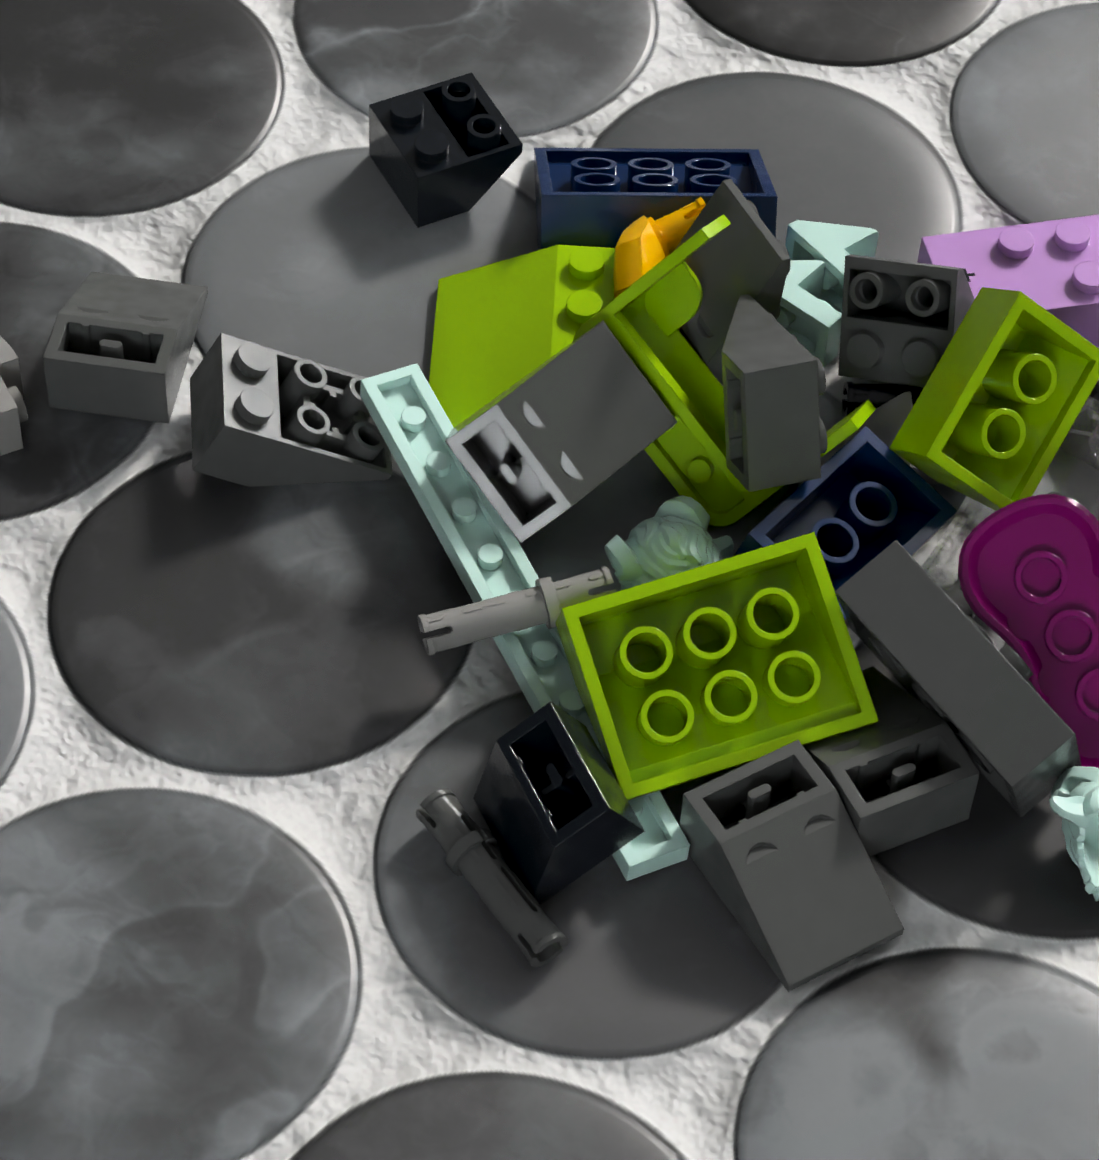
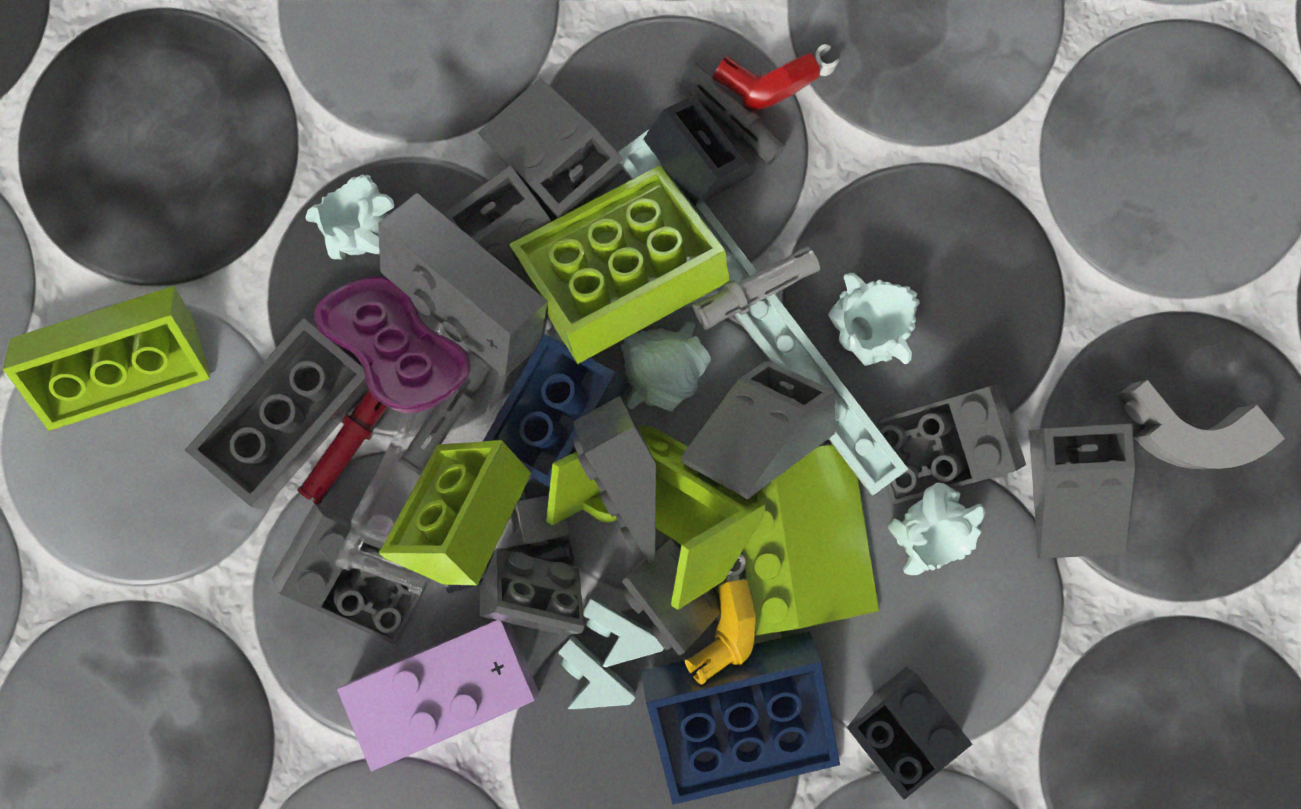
camera: 175 degrees right, 35 degrees up
none -> red arm [712,44,839,111]
none -> light aqua hair [828,273,920,366]
none -> light aqua hair [887,482,986,575]

